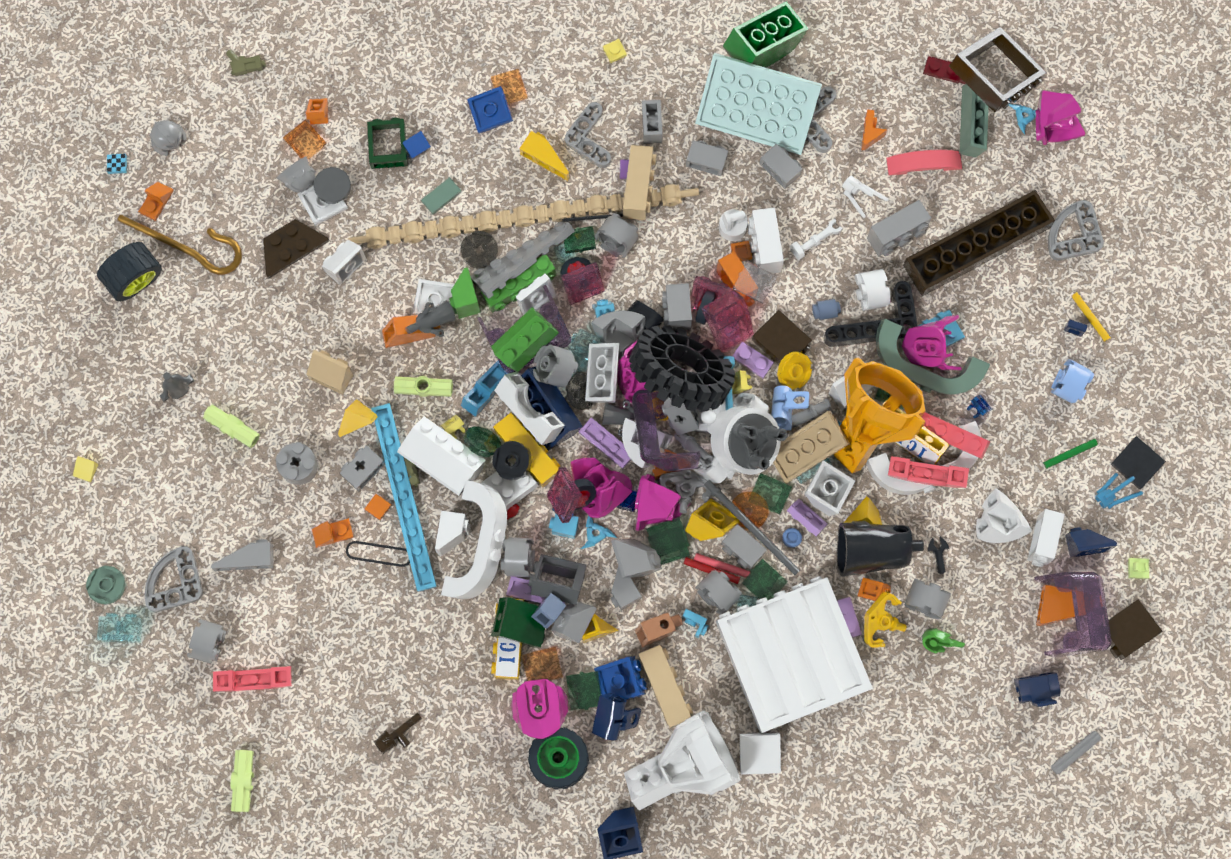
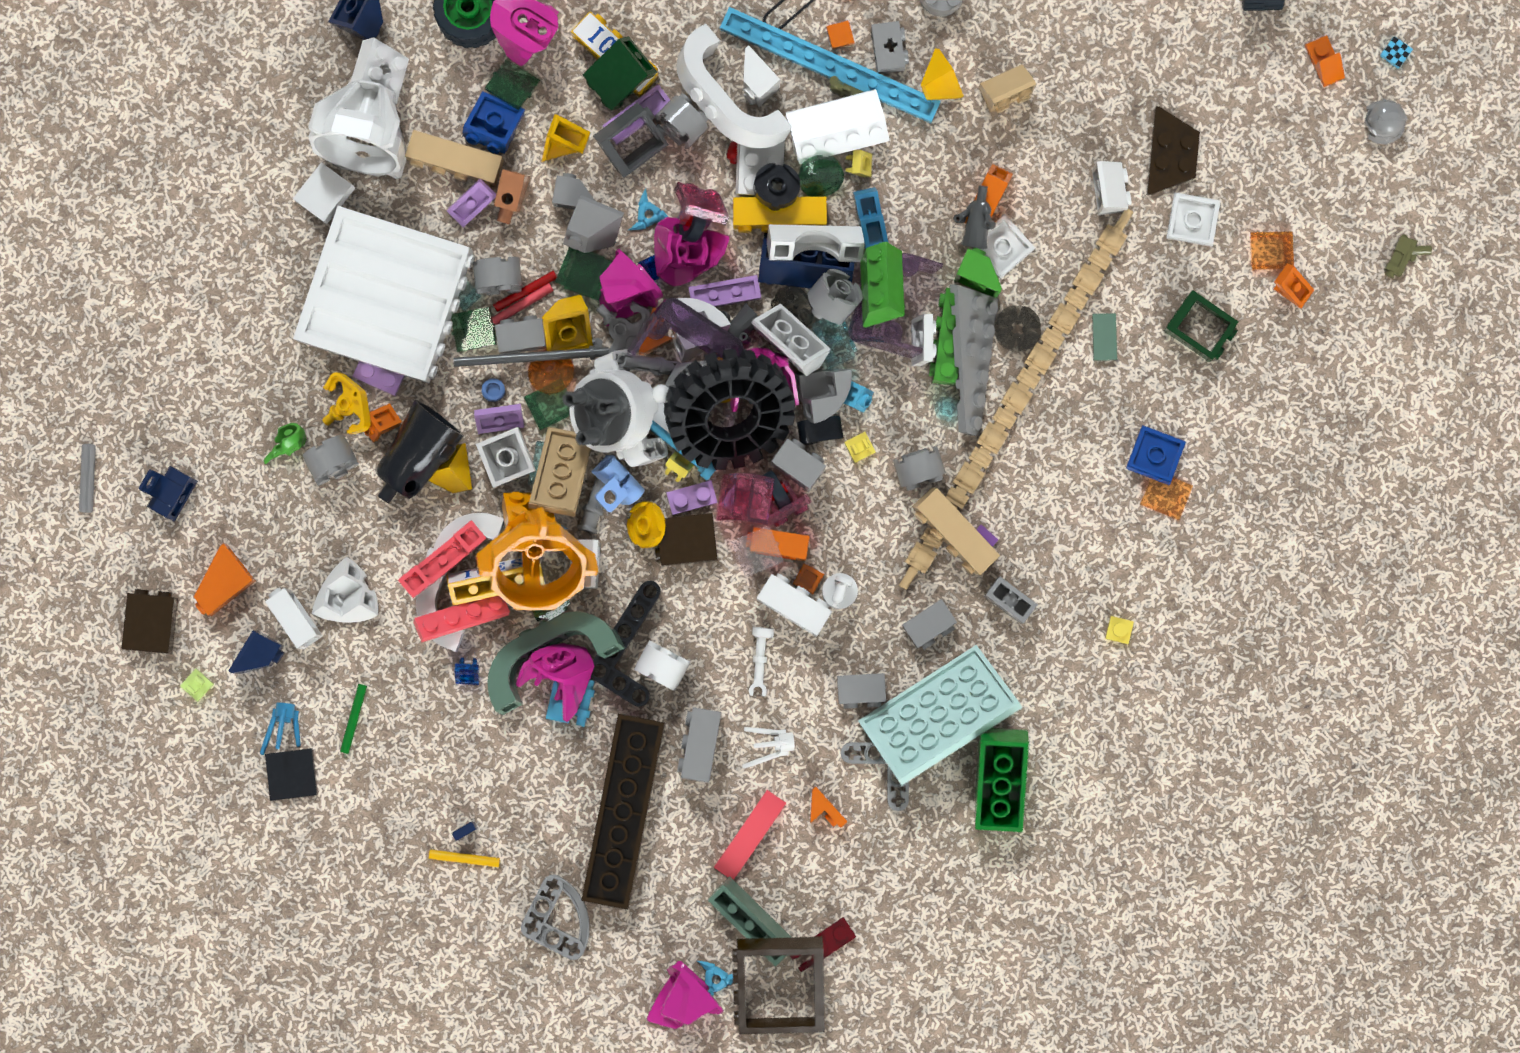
camera: 125 degrees right, 10 degrees up
pearl gold piece [118,214,242,275] -> none
light grey helmet [277,156,316,193] -> none
dark grey tile [314,167,351,204] -> none
yellowish green piece [394,376,453,397] -> none
blue panel [403,131,431,159] -> none
yellow slope [519,131,569,181] -> none
clear orange piece [521,647,563,681] -> none
sand blue brick [531,593,566,629] -> none
medium azure brick [549,512,579,539] -> none
light grey slope [552,602,597,643] -> none
clear pink plate [560,257,605,305] -> none
black piece [562,214,623,222] -> none
clear green piece [564,226,596,254] -> none
light grey beam [565,102,611,168] -> none
dark blue piece [592,693,641,741] -> none
medium azure bracket [682,609,709,638] -> none
sand blue brick [812,299,841,320] -> none
black bar [927,536,949,574] -> none
clear purple windscreen [1034,572,1111,657] -> none
light blue brick [1051,359,1094,403] -> none
none -> lavender plate [447,178,496,227]
none -> light yellow tile [844,432,876,463]

